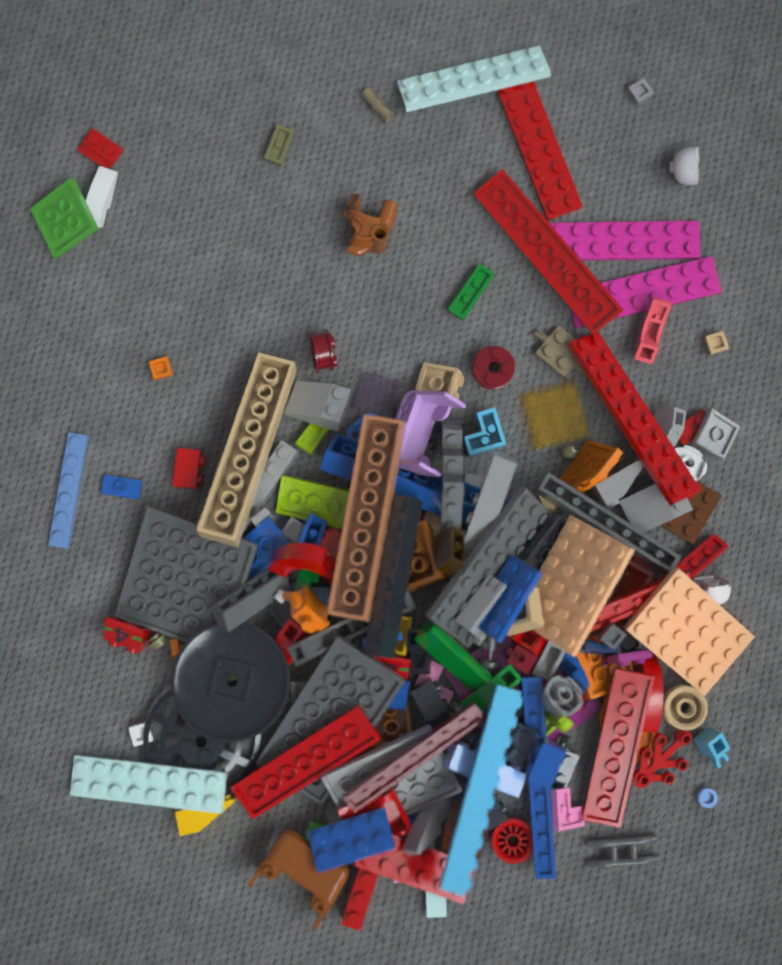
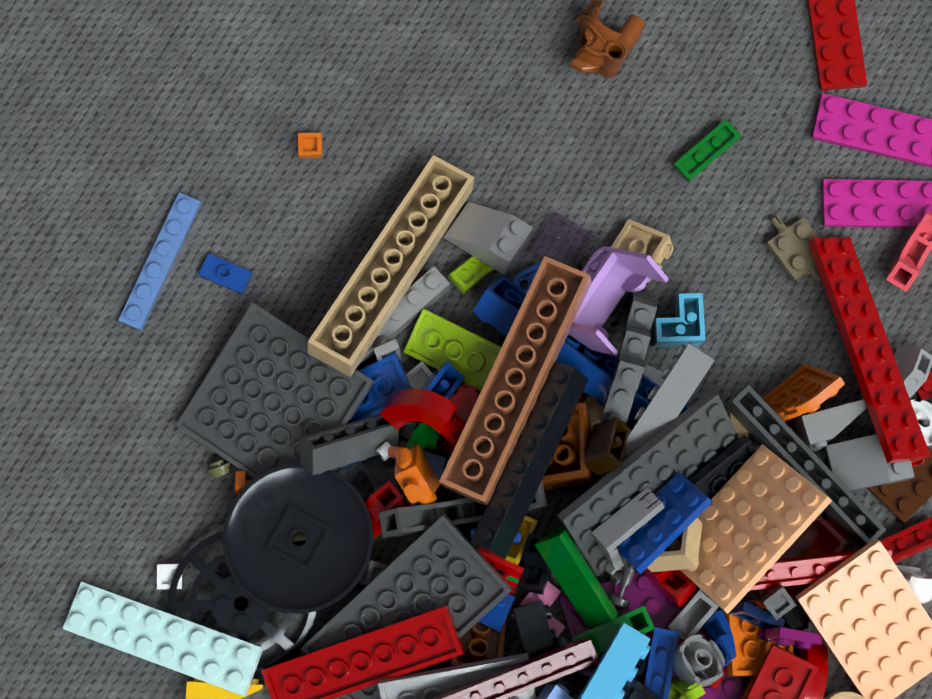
camera: 10 degrees right, 5 degrees down
red slope [103,616,151,654] -> none
red brick [172,448,205,490] -> none
dark red wheel [310,329,338,373] -> none
dark red wheel [472,346,515,390] -> none
red plate [473,169,624,336] -> none
dark red brick [505,644,538,674] -> none
clear yellow plate [521,382,591,451] -> none
olive plate [560,446,579,460] -> none

